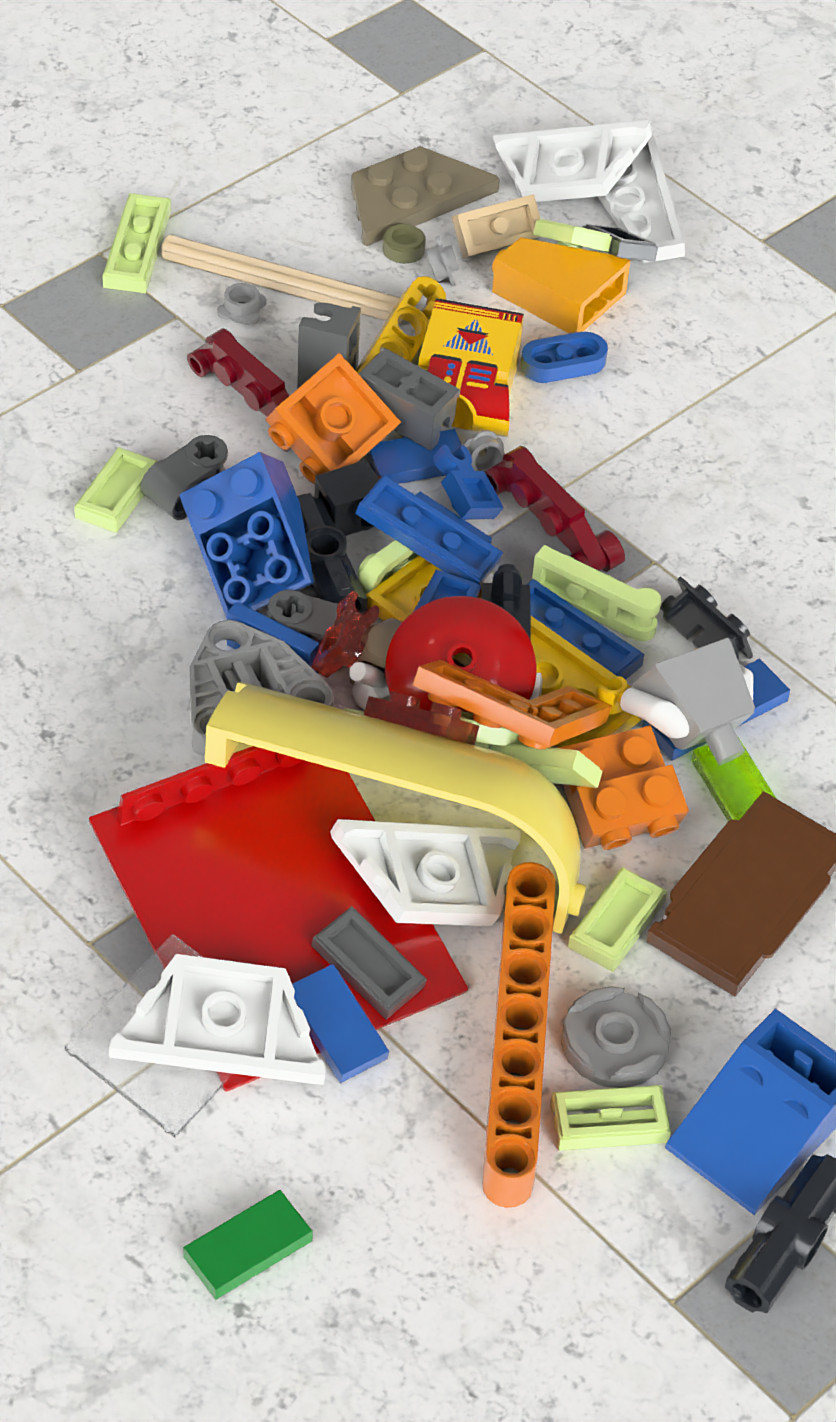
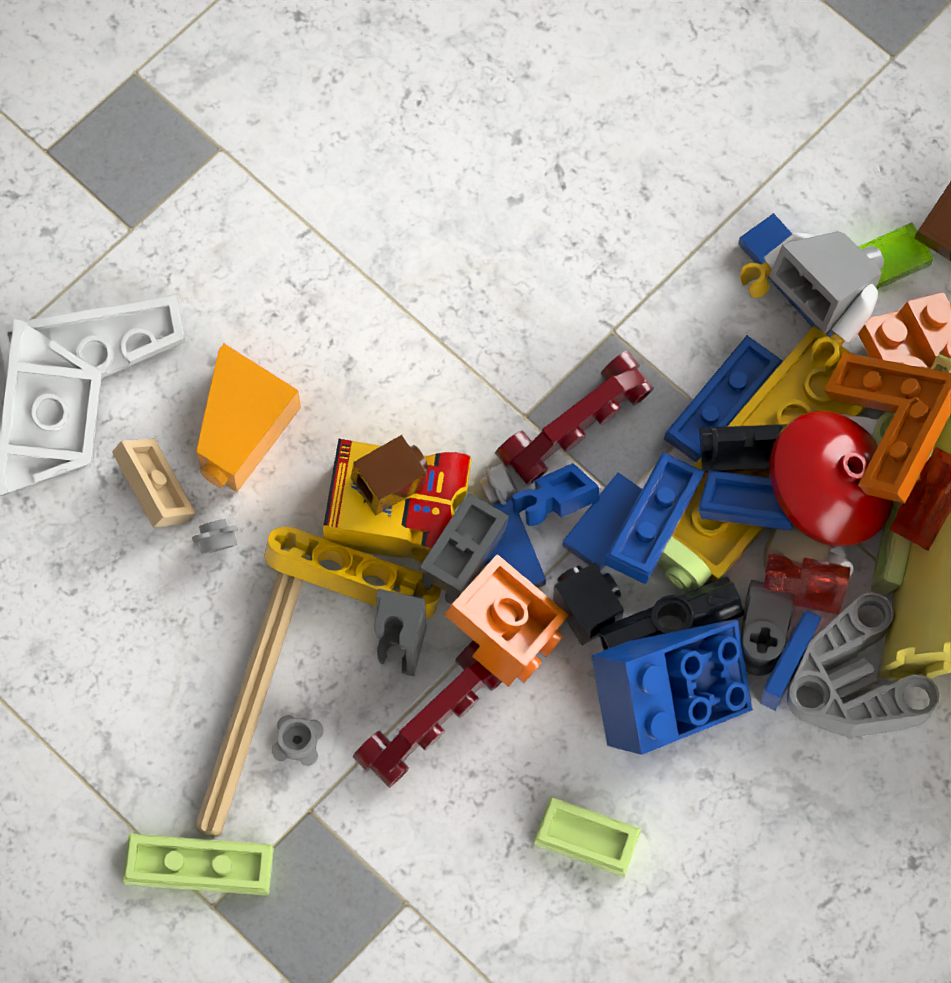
camera: 90 degrees left, 20 degrees up
dark grey piece [140,435,228,520] -> none
dark tan wing [351,146,500,246] -> none
olive tile [382,224,426,264] -> none
blue plate [520,331,608,383] -> none
yellowish green plate [532,545,661,641] -> none
yellowish green plate [533,219,612,252] -> none
tile [583,224,658,261] -> none
black hinge [660,576,753,659] -> none
none -> reddish brown brick [350,435,428,516]

